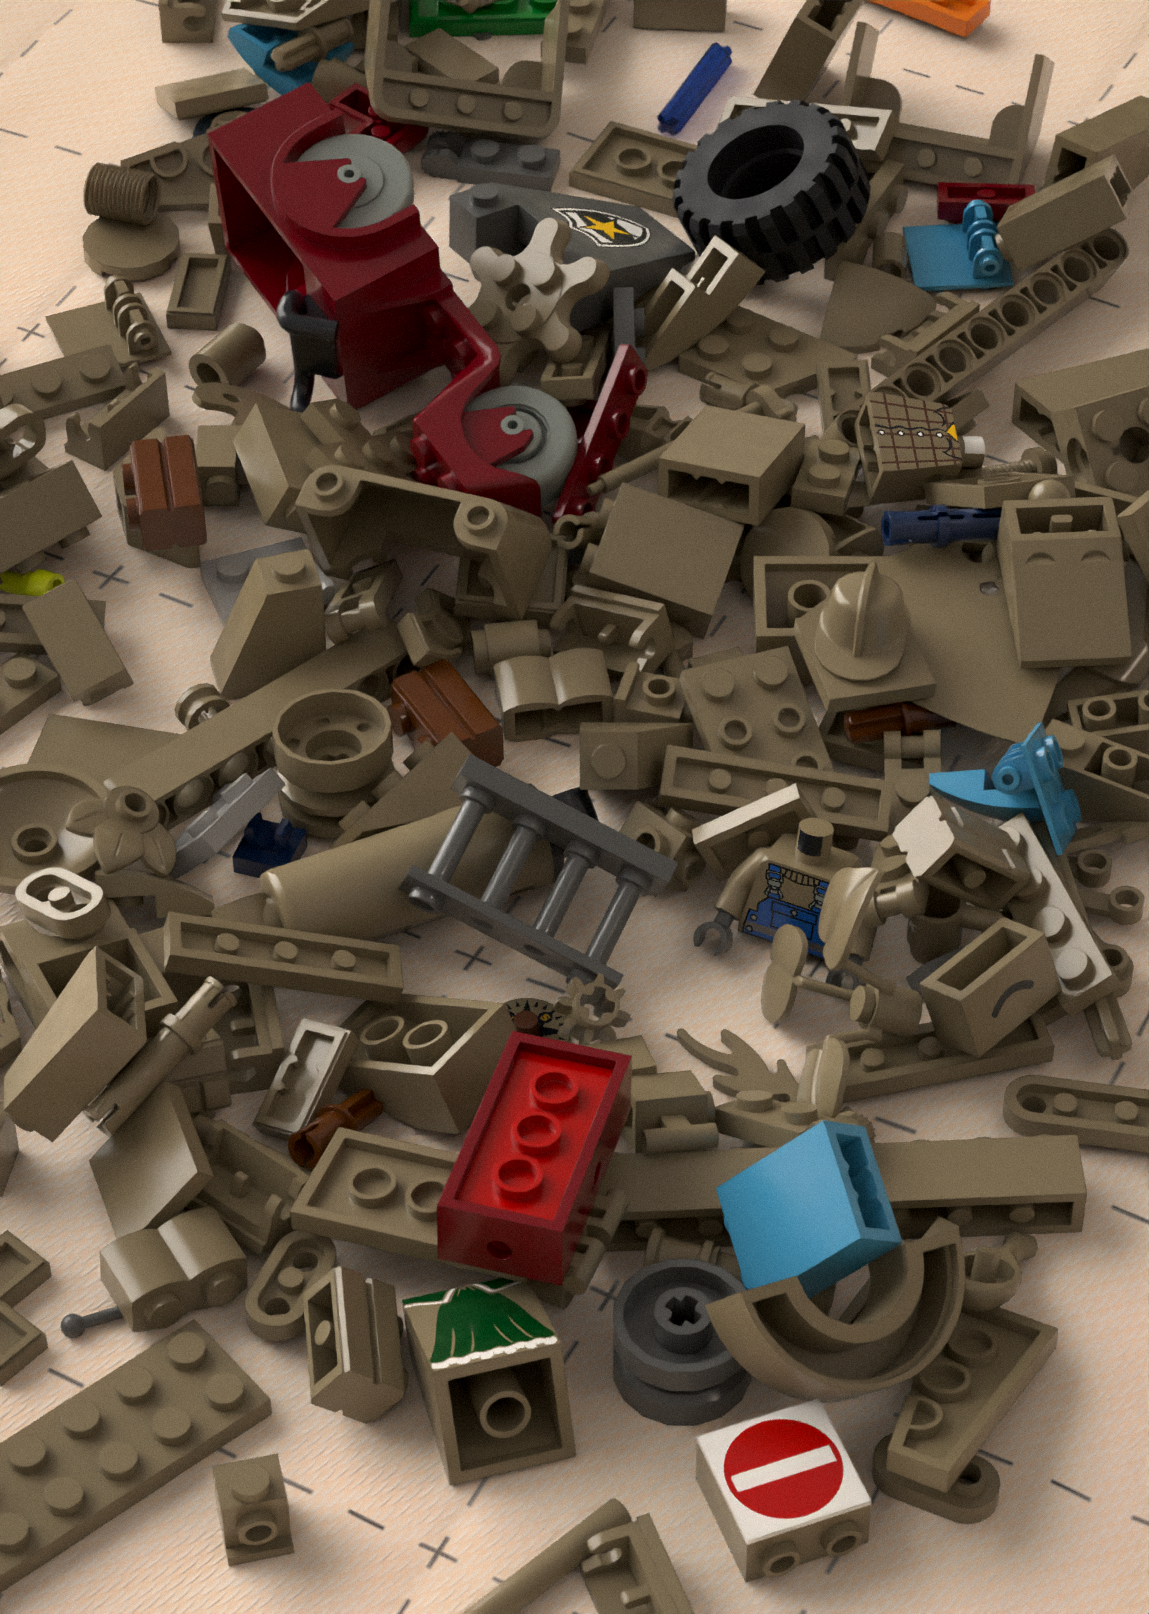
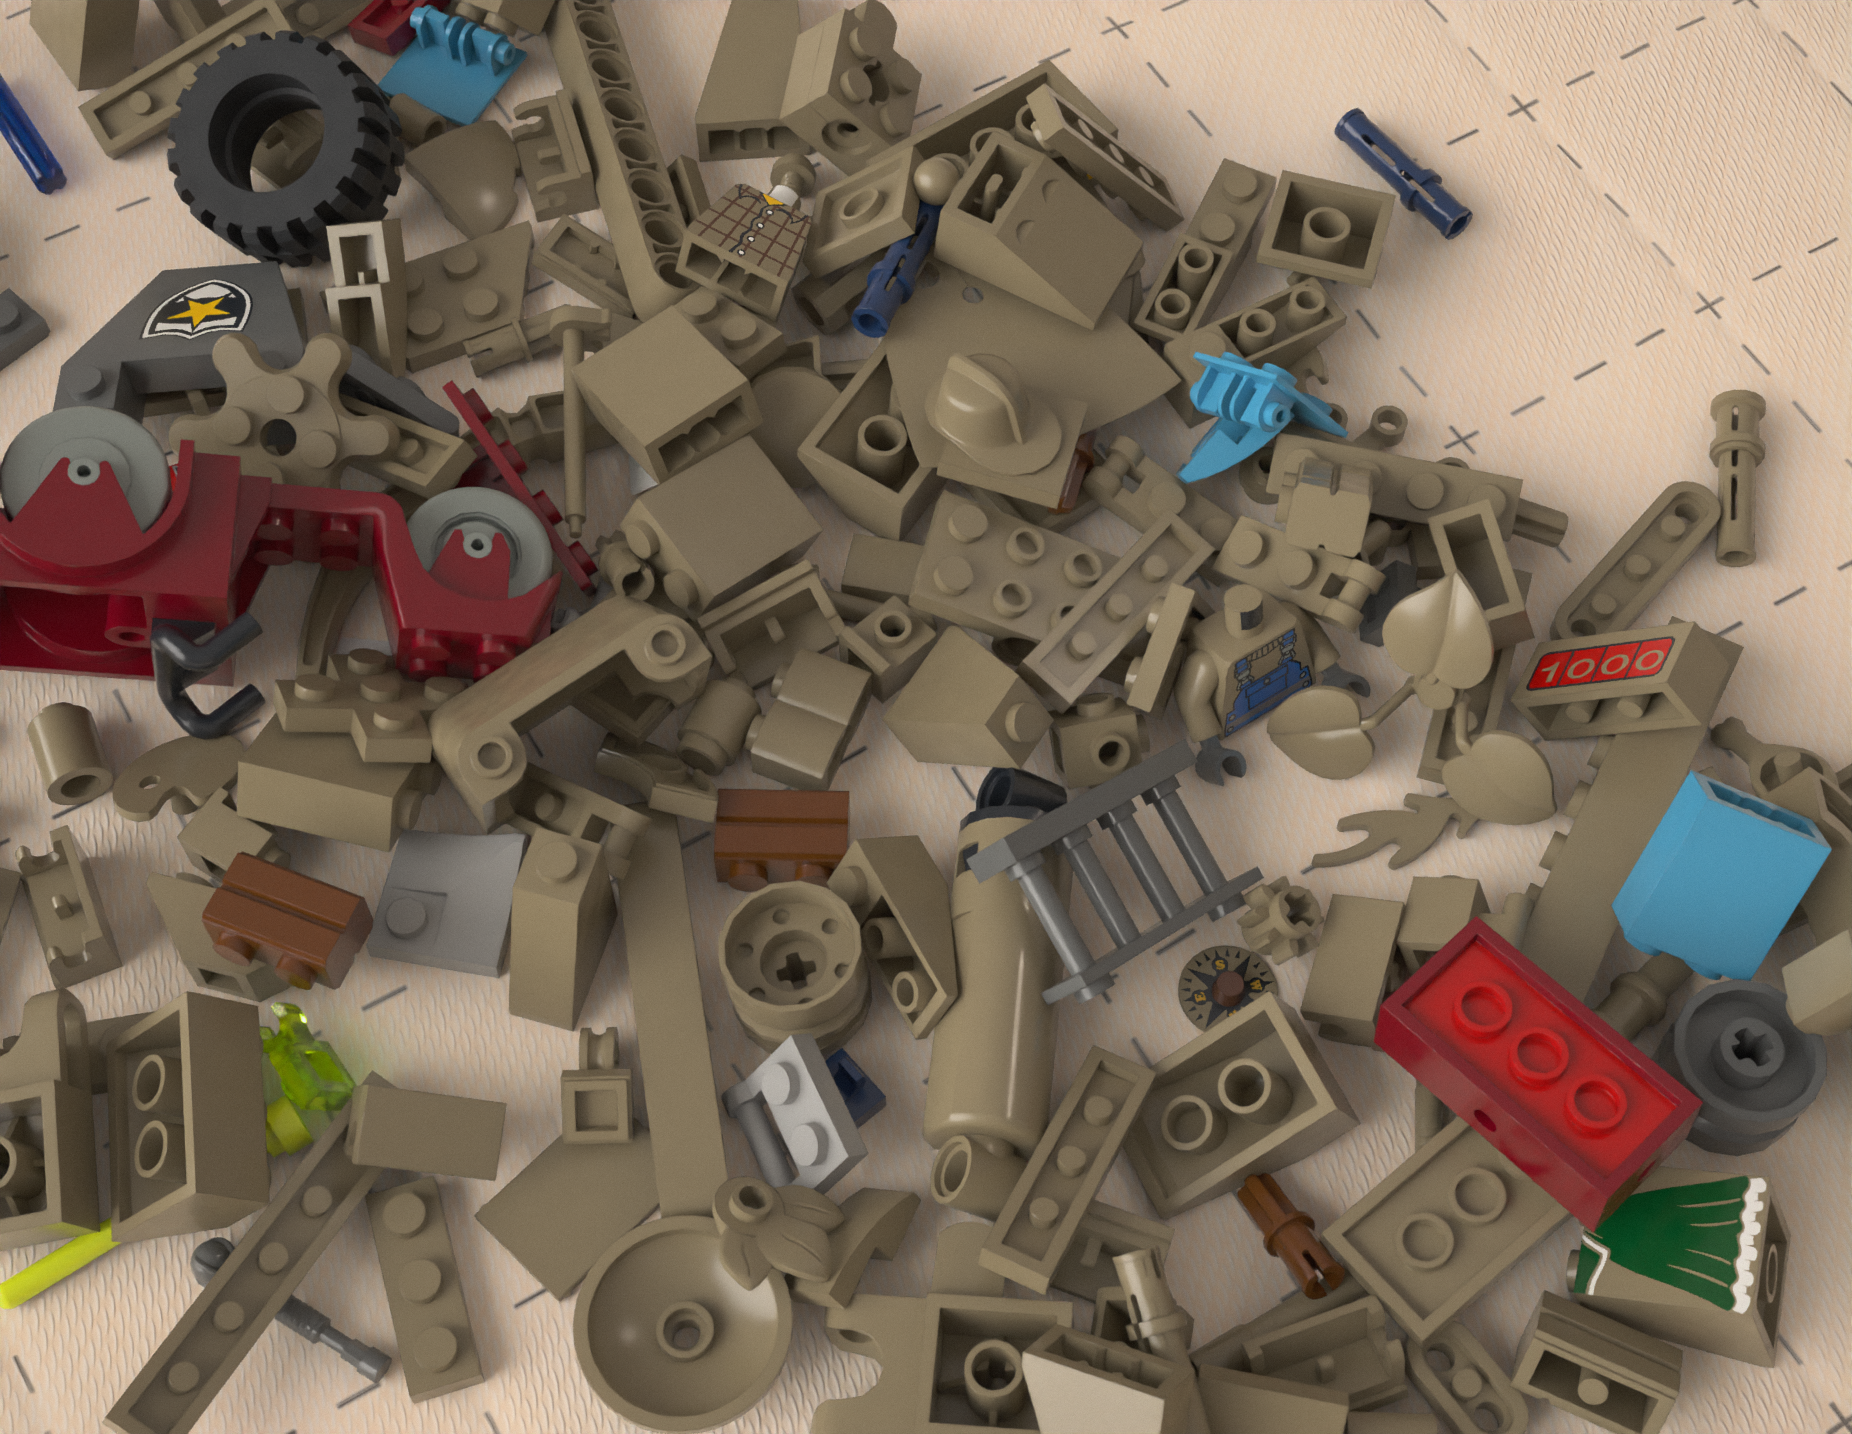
camera: 60 degrees left, 15 degrees up
dark tan plate [15,867,111,941] -> none
dark tan plate [252,1018,360,1141] -> none
dark tan tile [569,121,697,218] -> none
dark tan hinge [715,1090,876,1148] -> none
none -> clear neon green plate [259,1002,357,1111]
none -> dark tan tile [560,1069,635,1144]
none -> dark tan brick [1510,621,1730,741]

